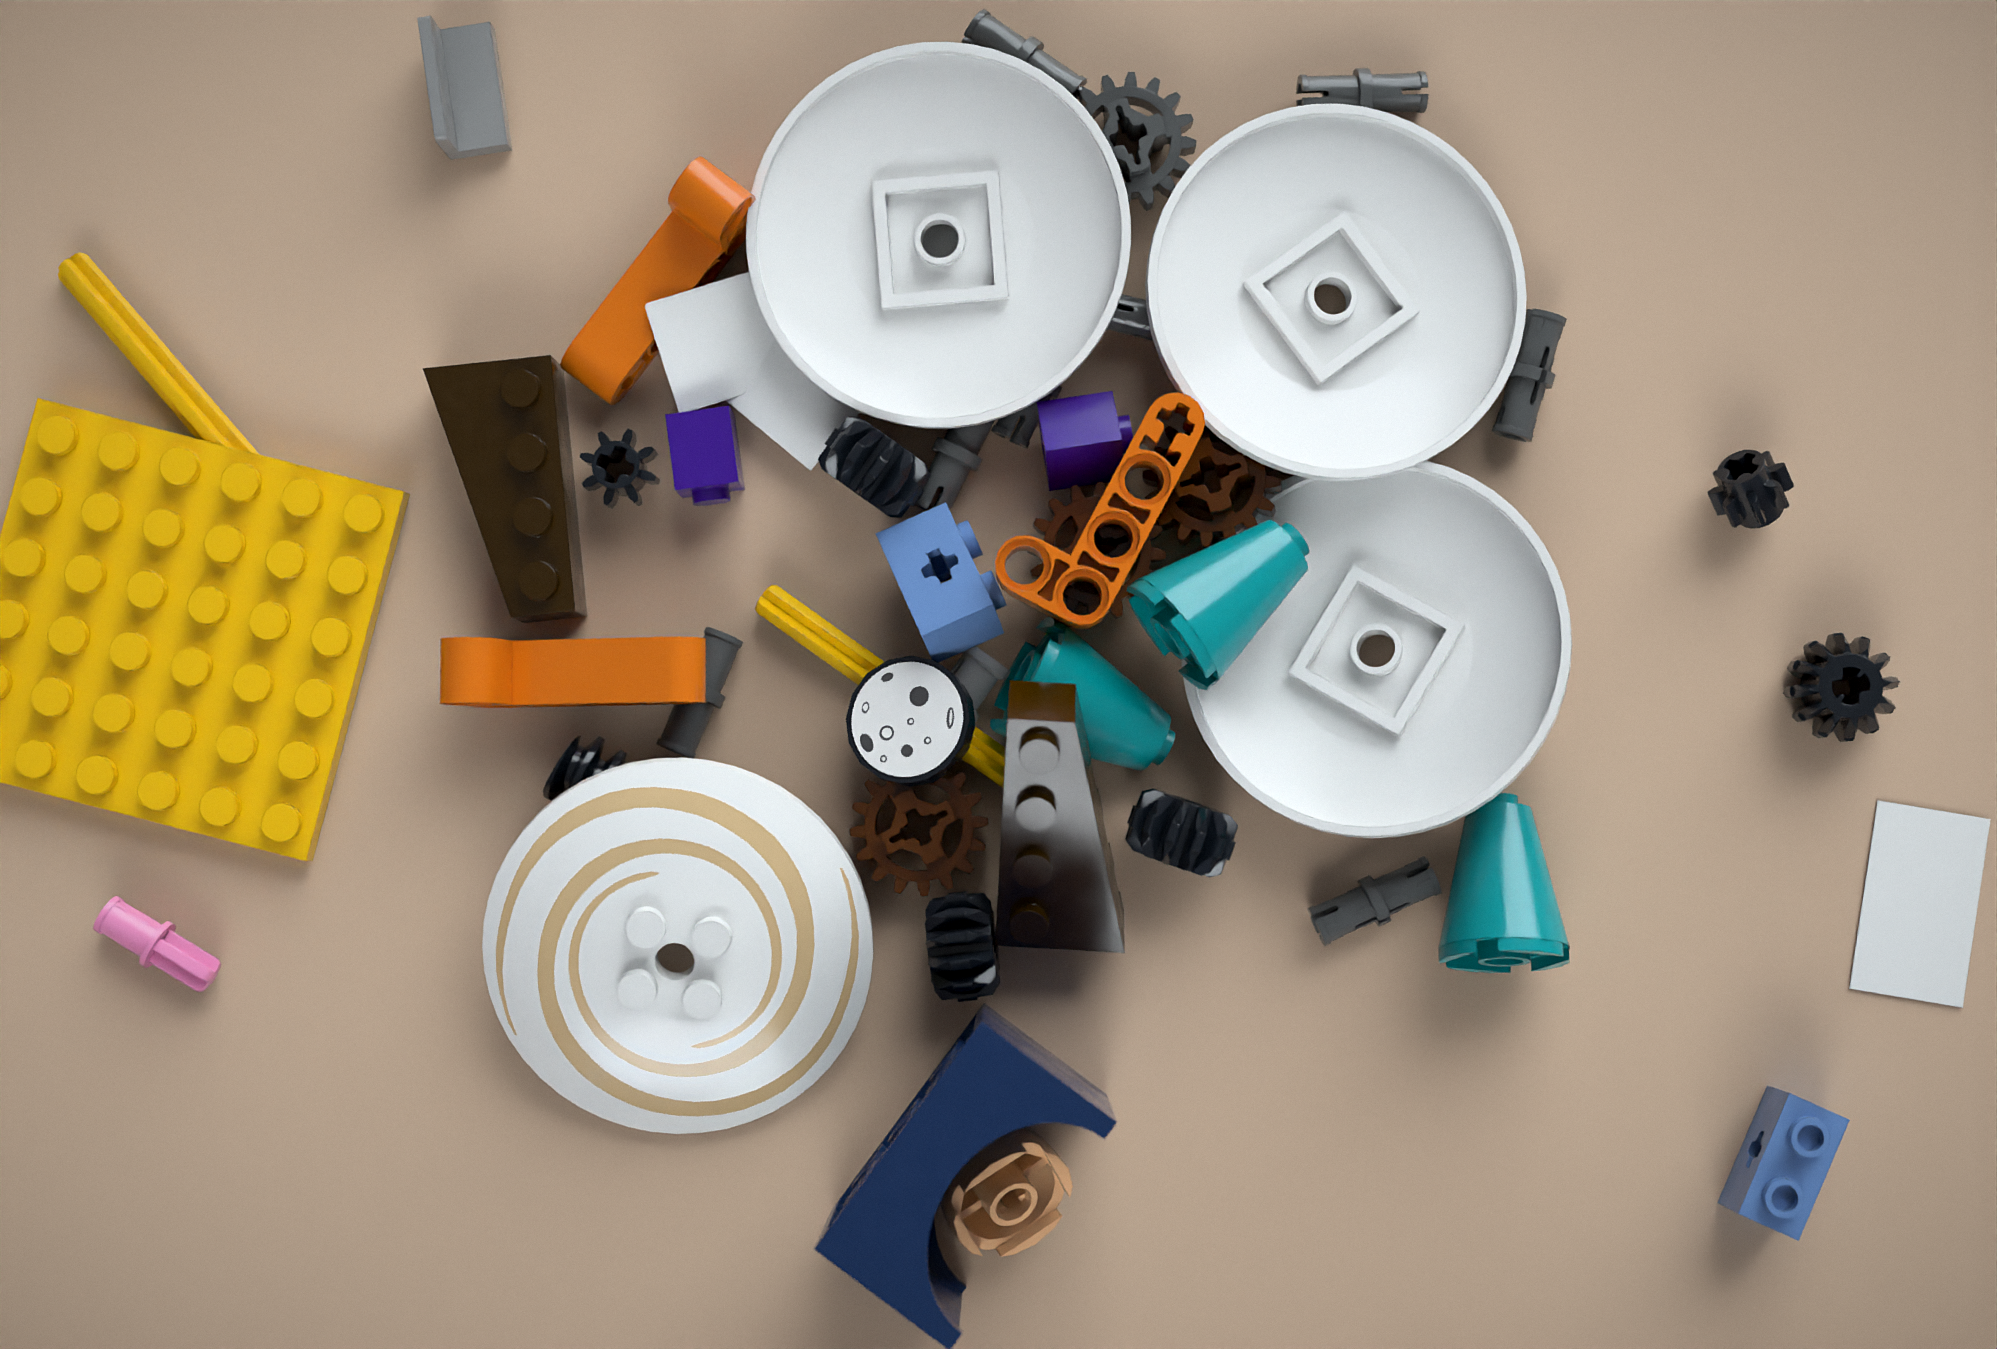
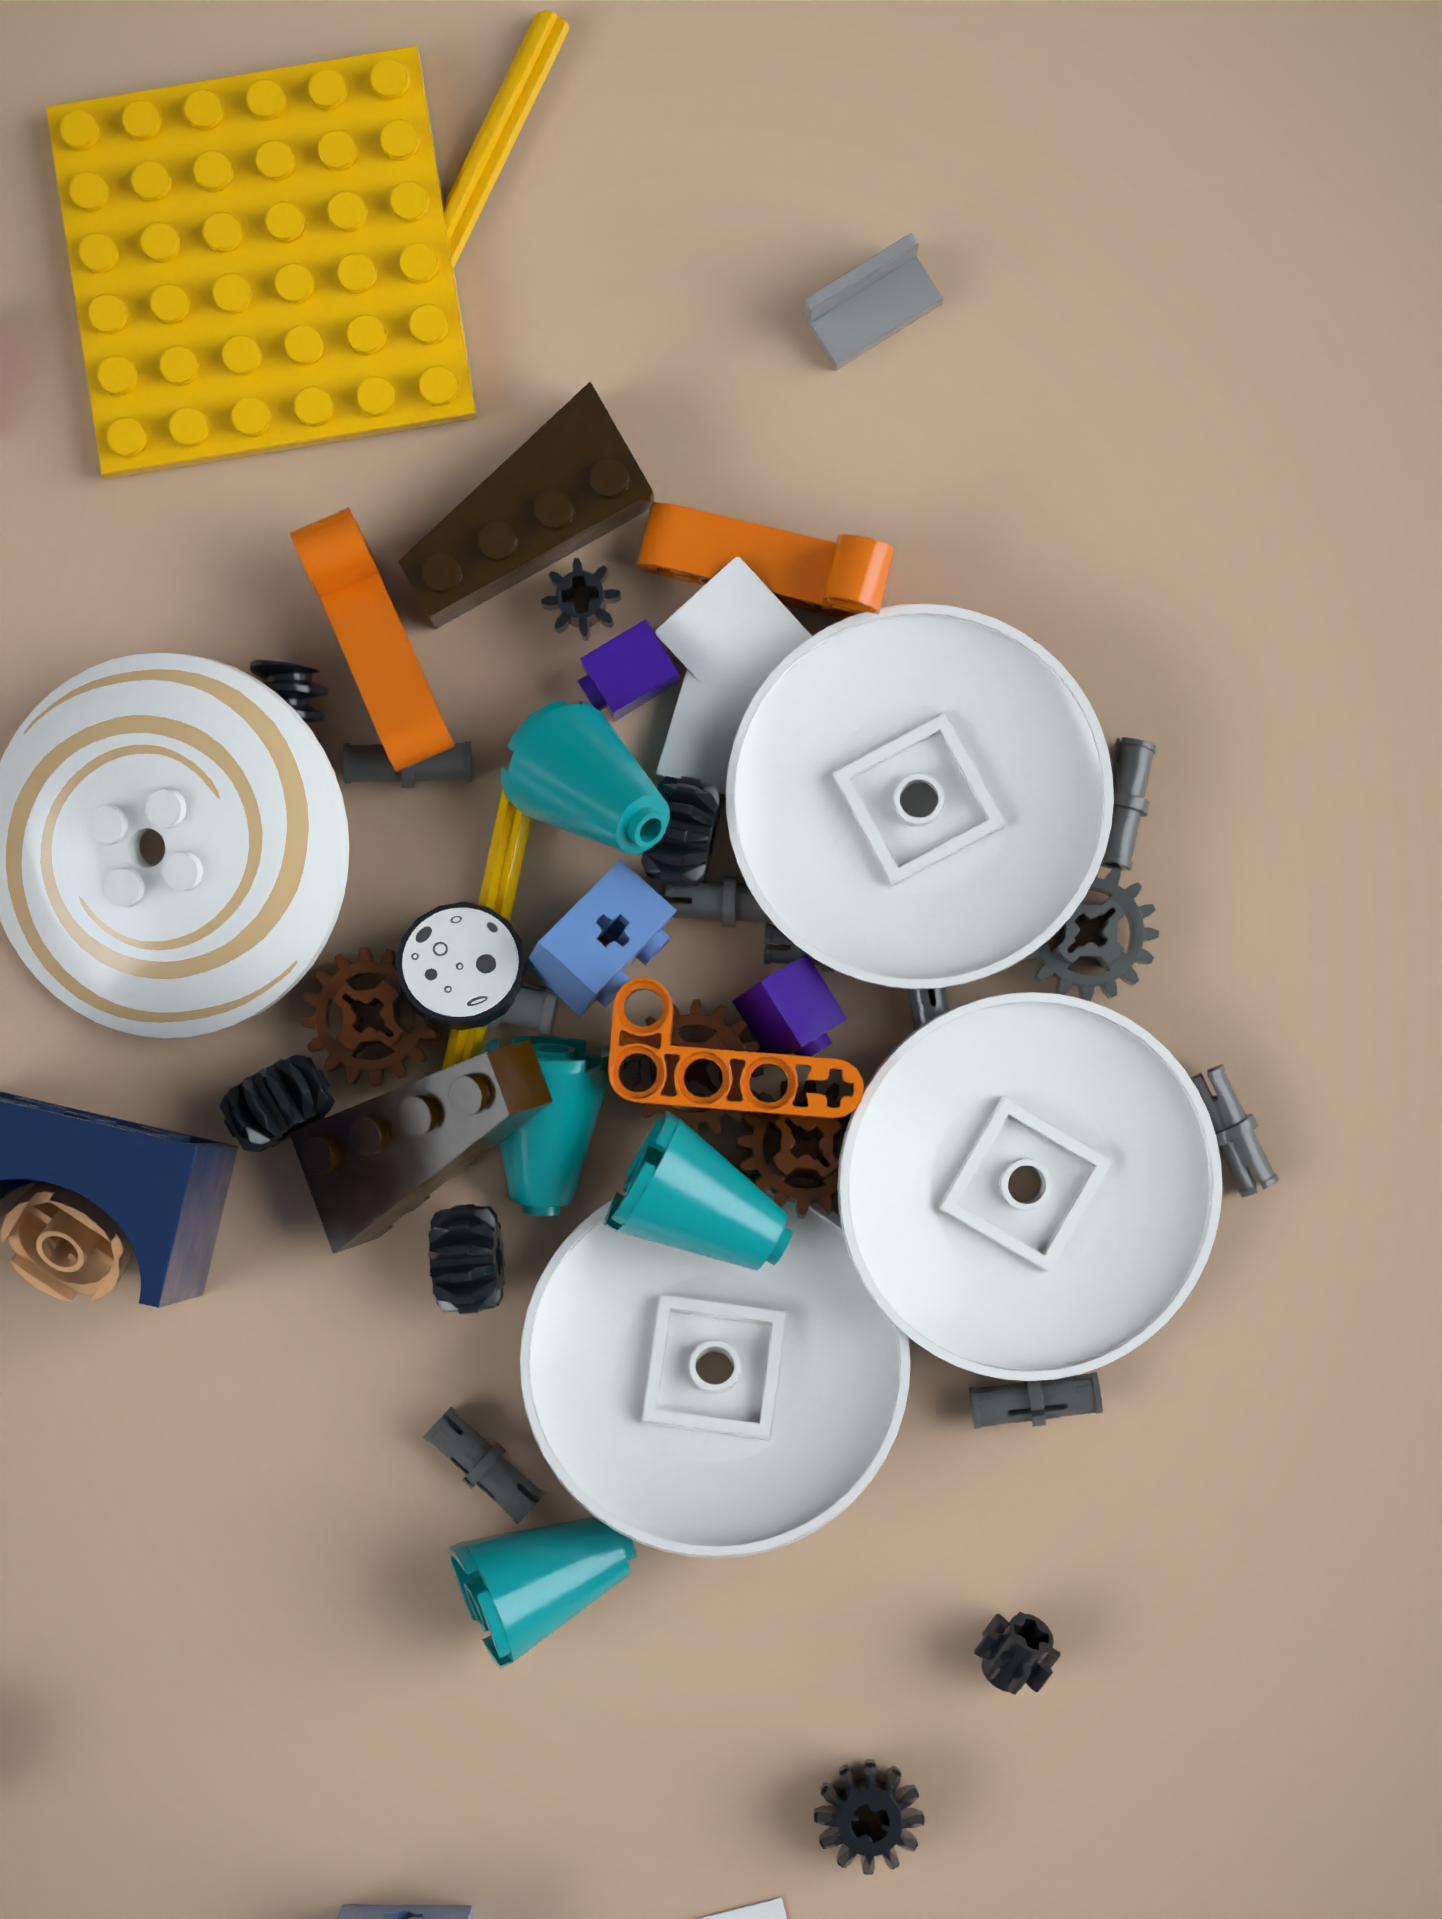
camera: 65 degrees right, 0 degrees up
none -> teal cone [501,700,670,854]

